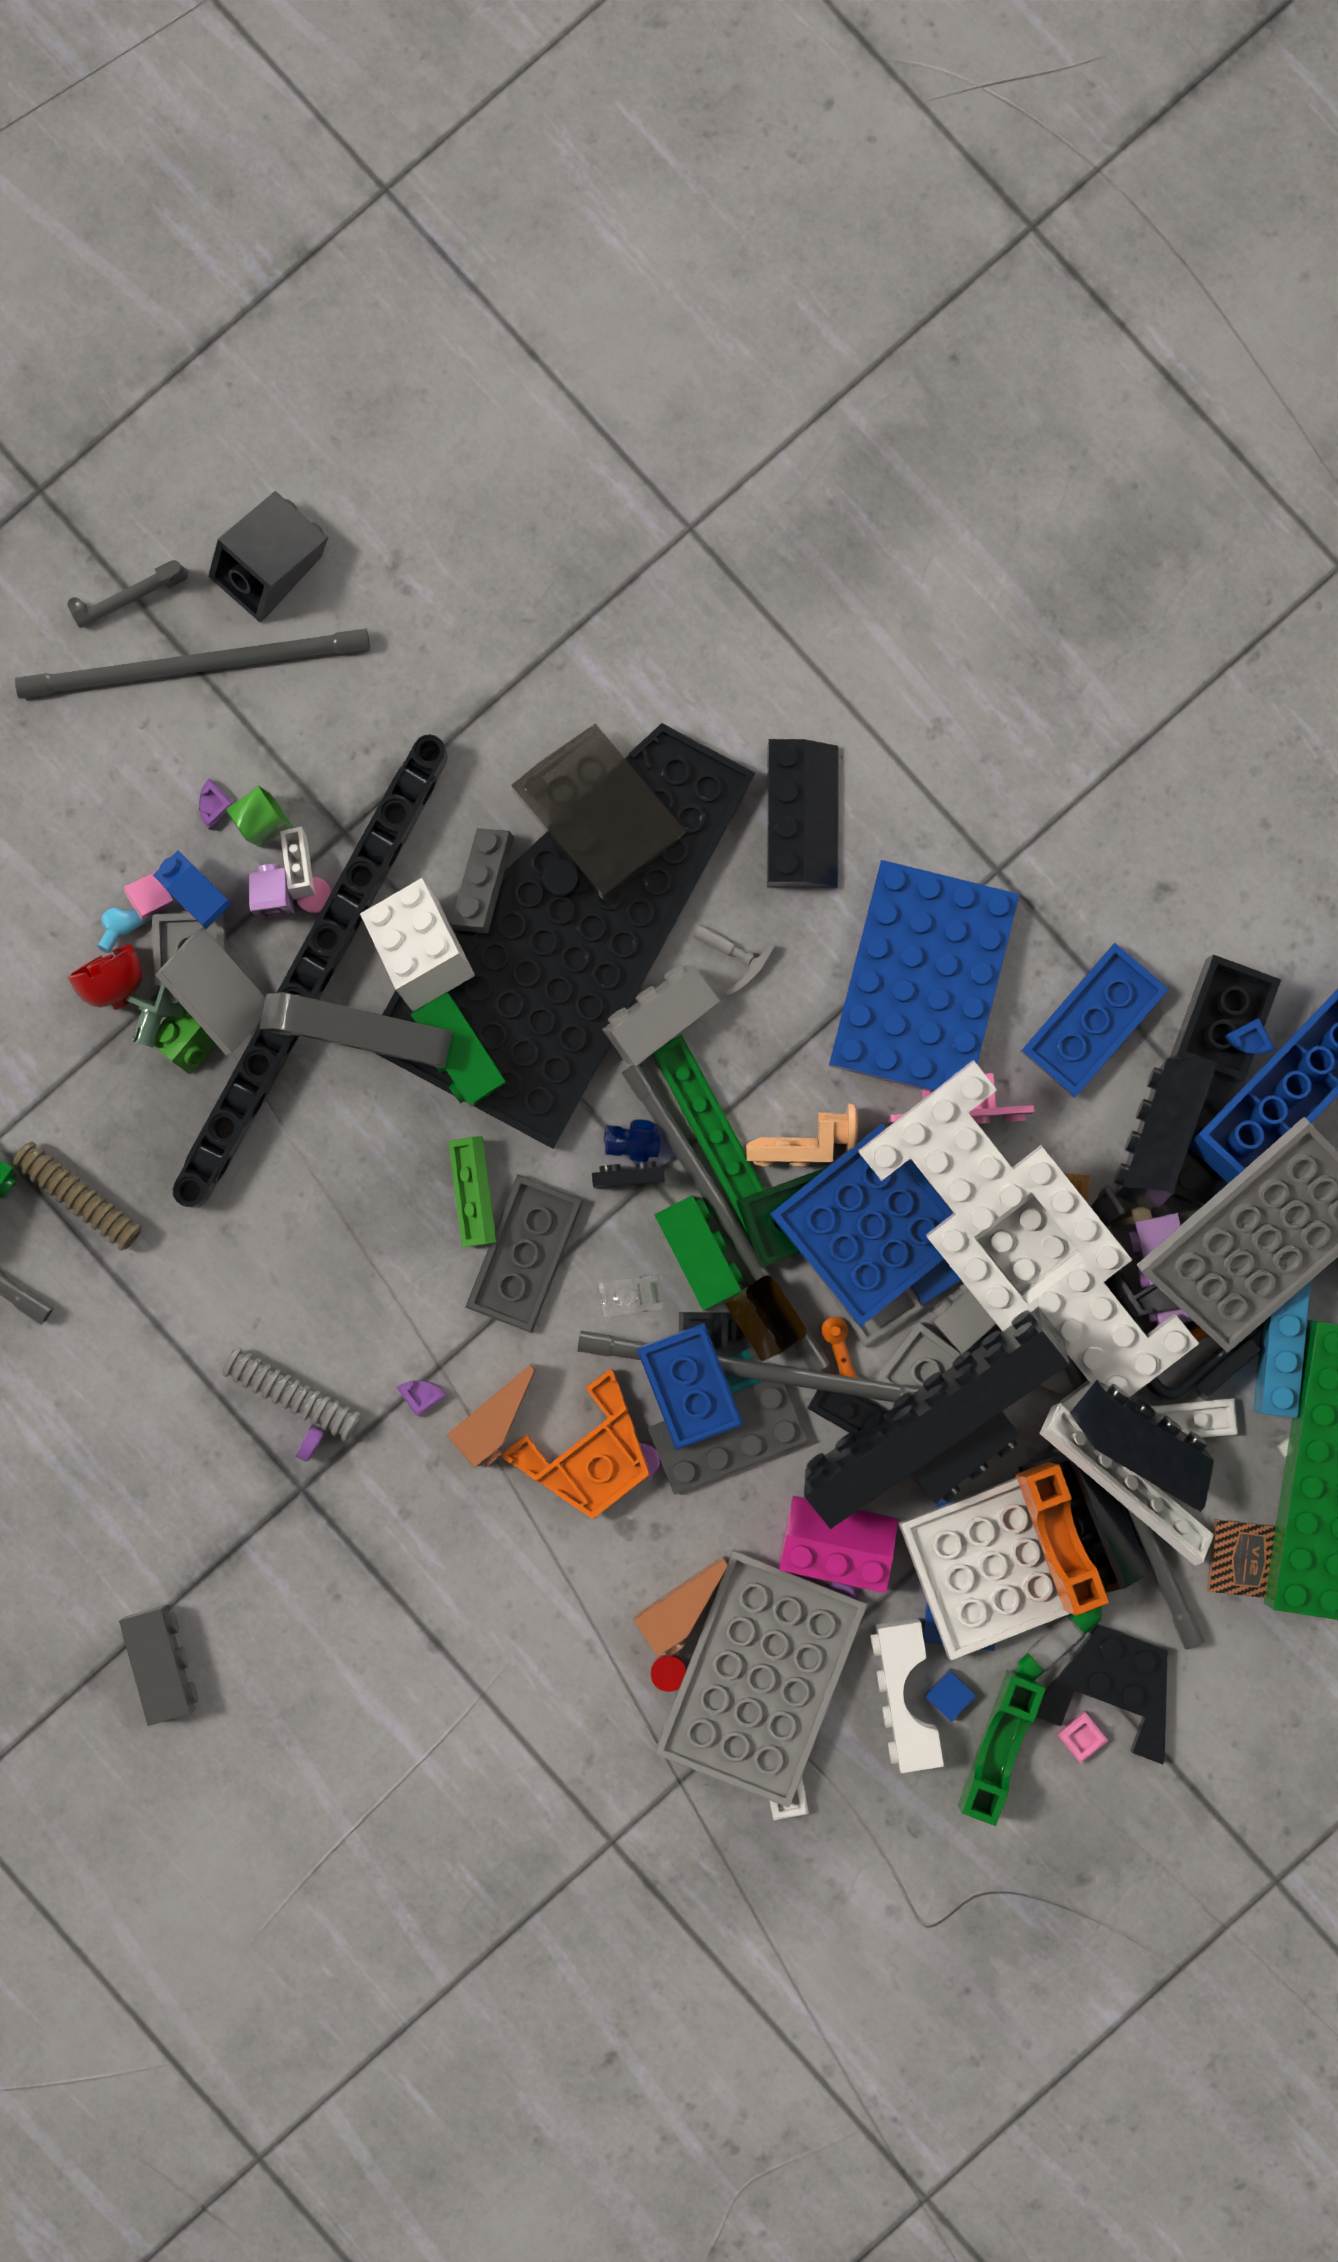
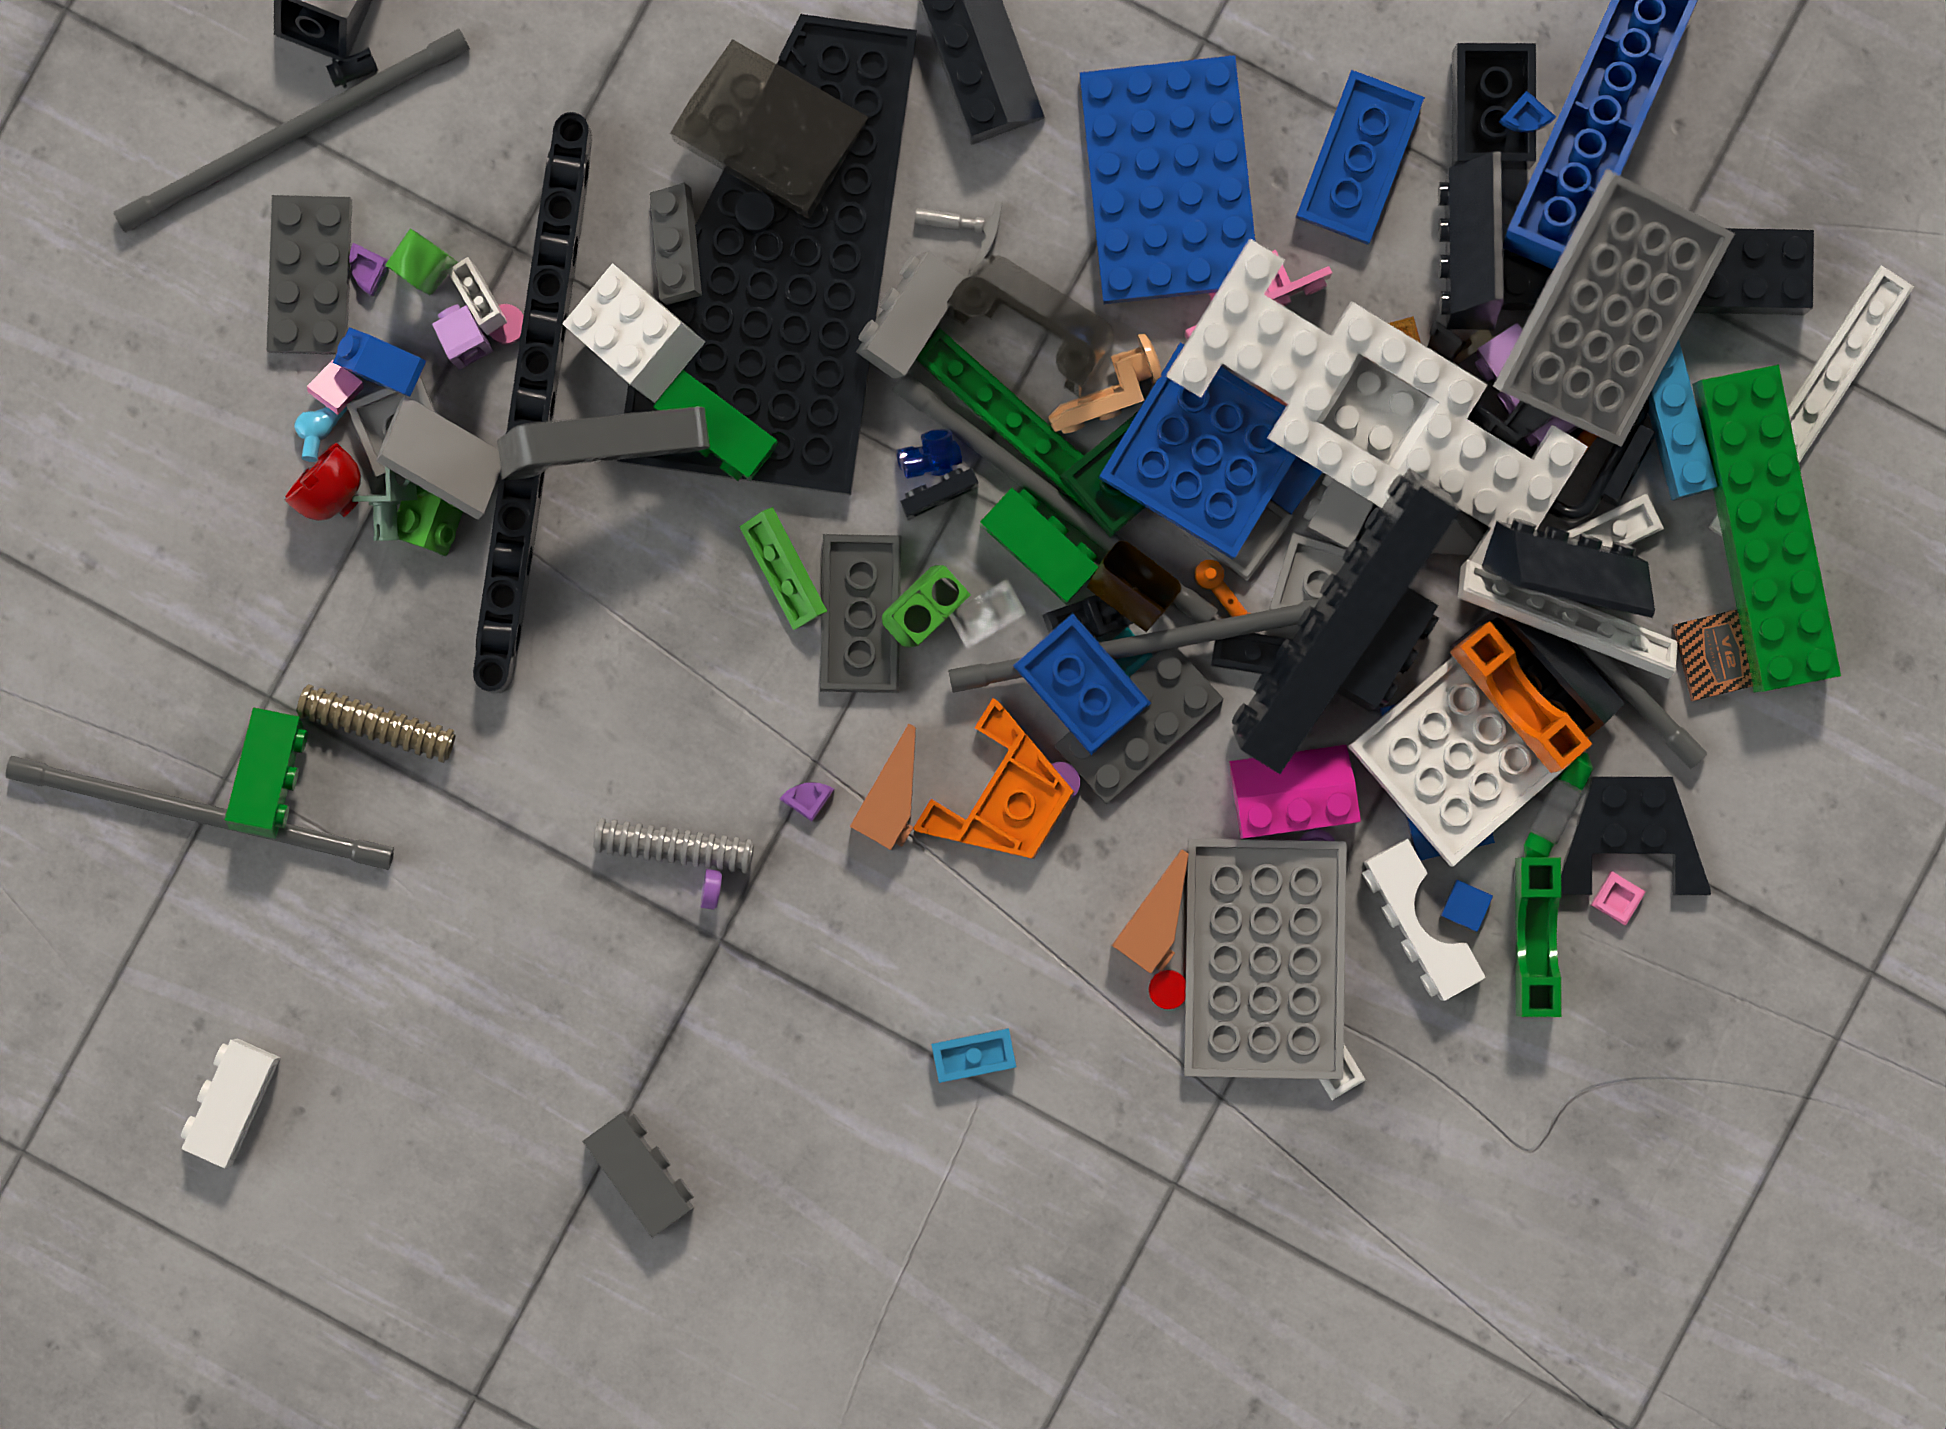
camera: 15 degrees left, 0 degrees up
dark grey hinge [67,560,188,628] -> none
none -> dark grey plate [267,195,352,354]
none -> black pin [326,47,379,88]
none -> bright green piece [882,565,971,648]
none -> dark azure plate [931,1028,1017,1083]
none -> clear smoke windscreen [947,255,1114,398]

